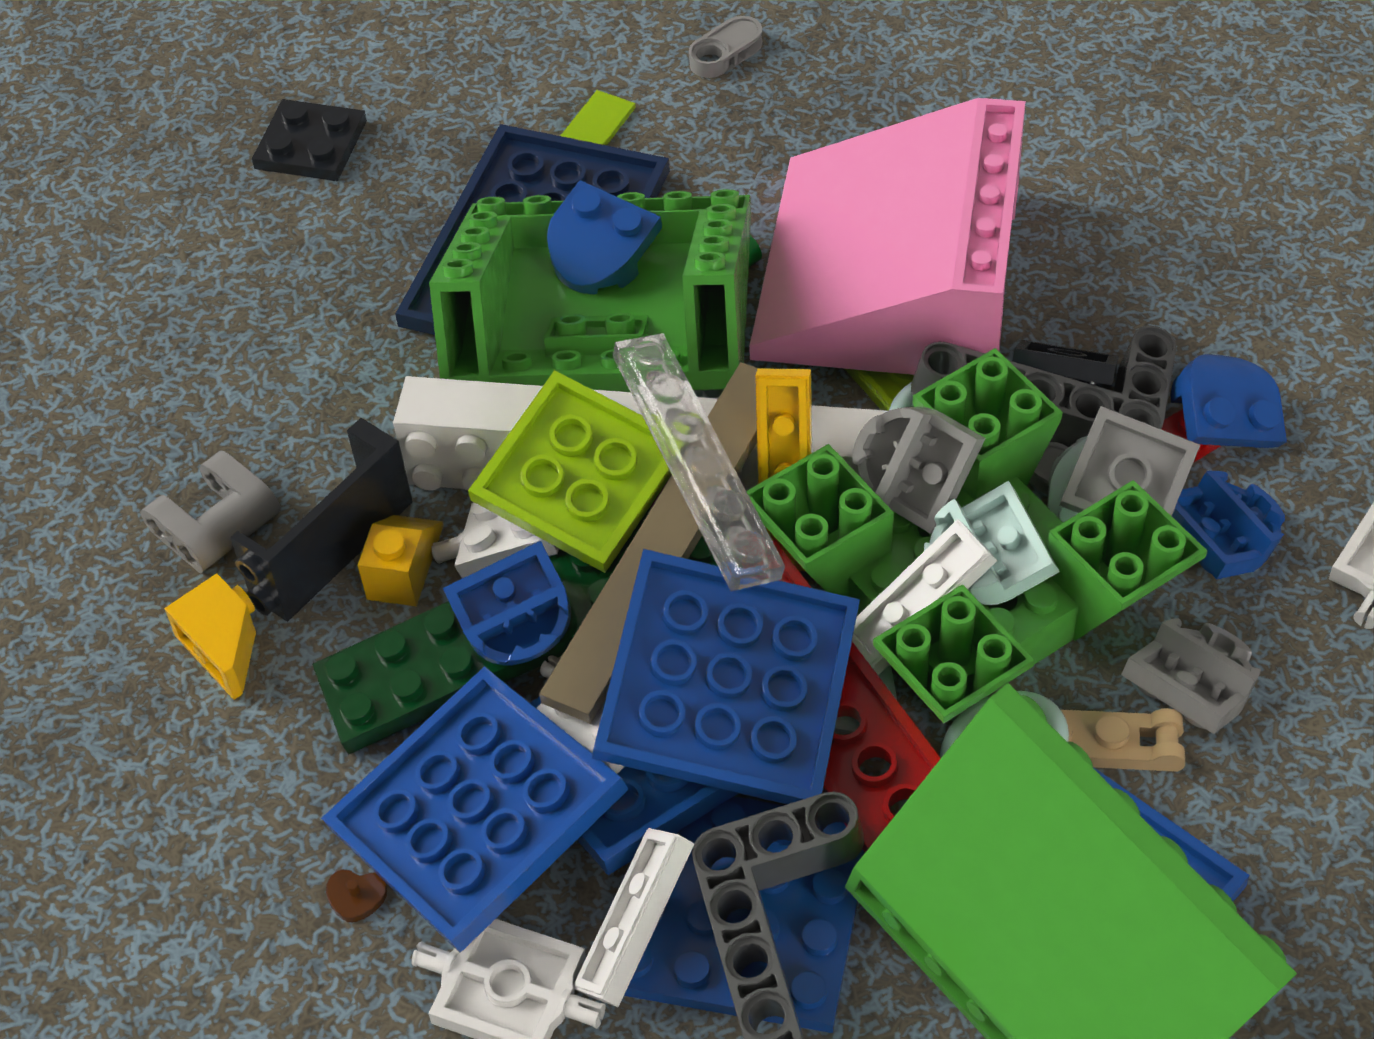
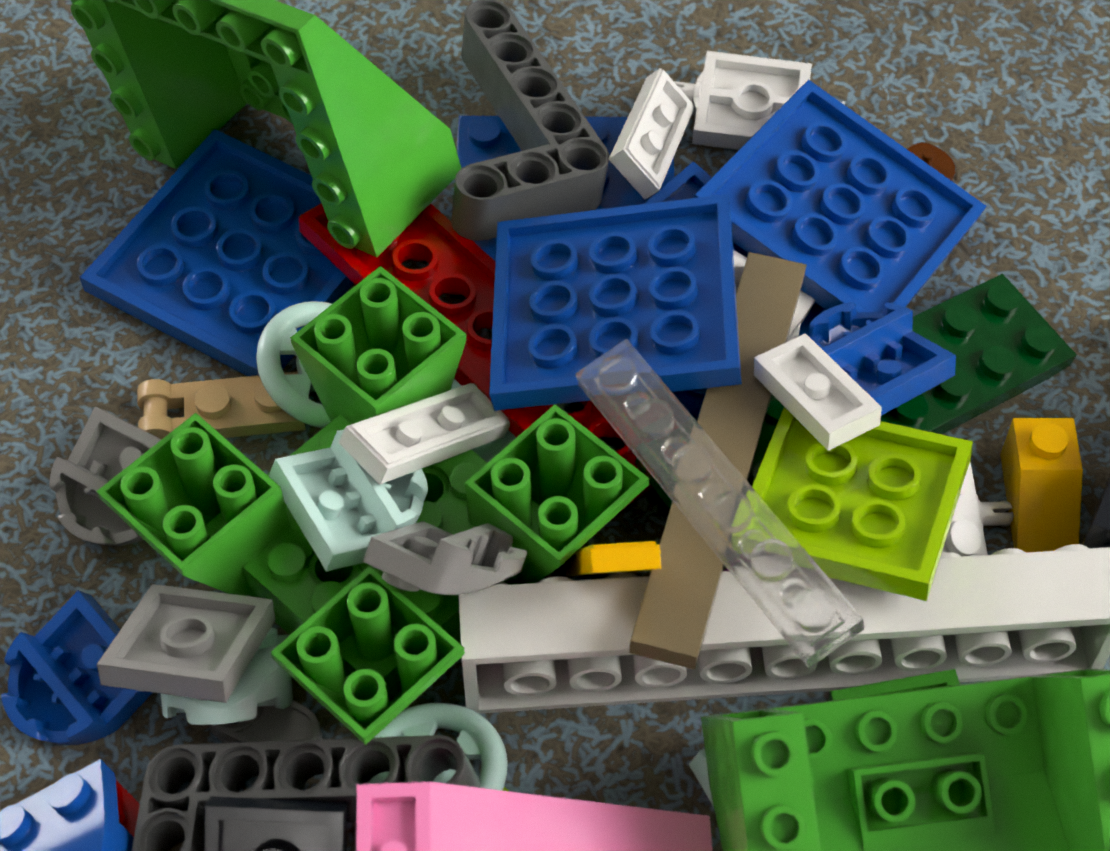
camera: 165 degrees right, 5 degrees up
none -> white plate [754,333,882,451]

